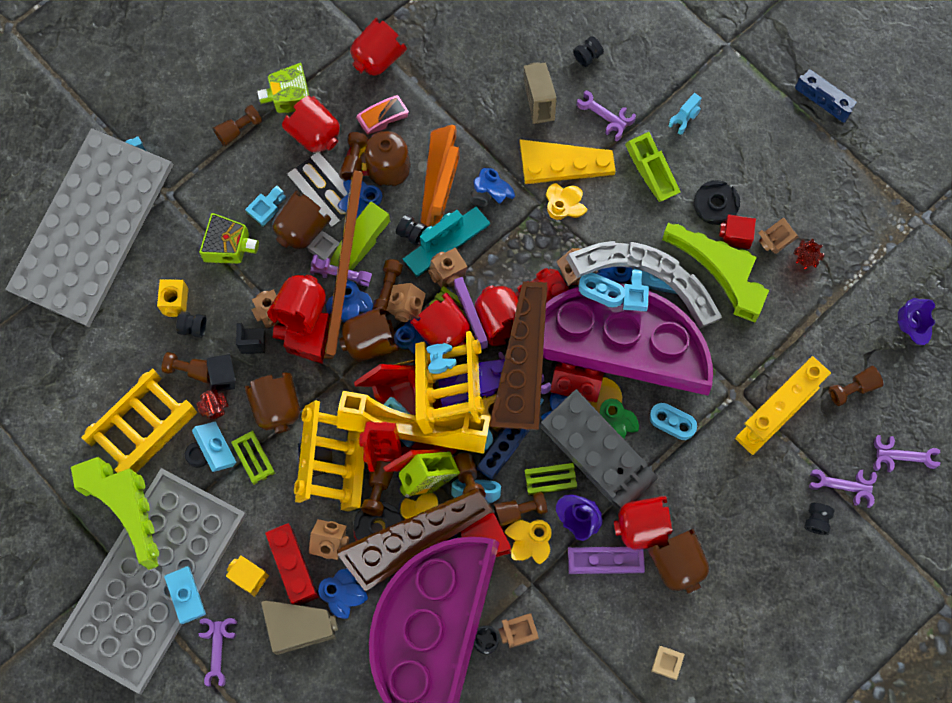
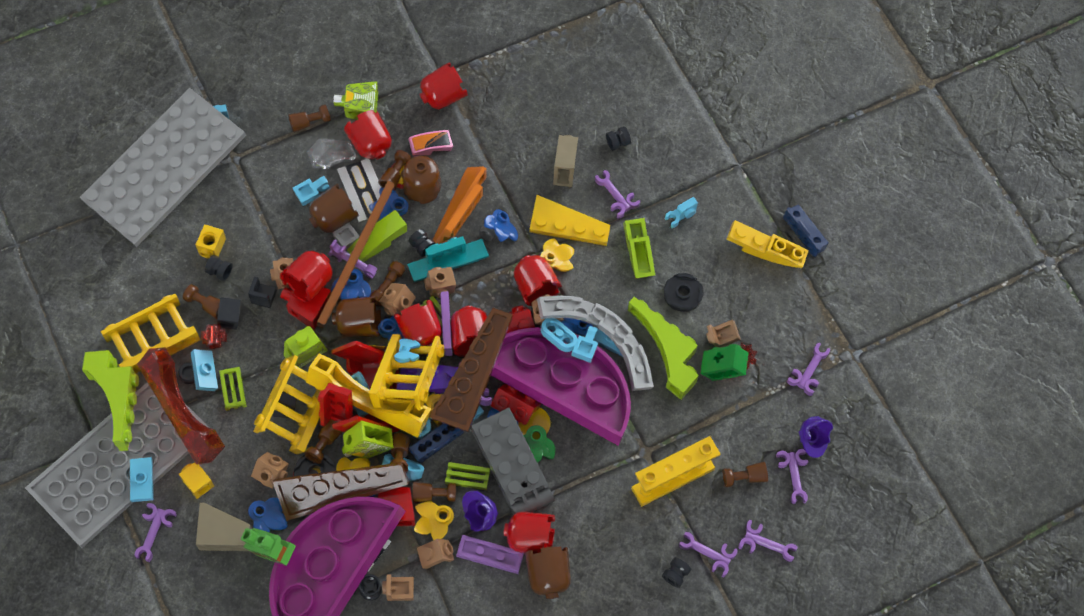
camera: 10 degrees right, 5 degrees down
torso [199,213,259,263] -> none
reddish brown cylinder [244,372,300,434] -> none
red brick [265,523,319,606] -> none
medium azure plate [649,403,697,440] -> none
red brick [719,215,756,249] -> none
none -> clear red arch [137,347,225,465]
none -> bright green hips [241,528,296,566]
none -> lime torso [284,326,328,368]
none -> clear arch [307,138,356,169]
none -> medium nougat bracket [417,538,454,569]
none -> red cylinder [514,255,562,306]
none -> green brick [700,344,748,381]
none -> yellow slope [727,220,809,268]
none -> medium lavender bar [776,449,808,504]
none -> medium lavender bar [787,343,830,396]

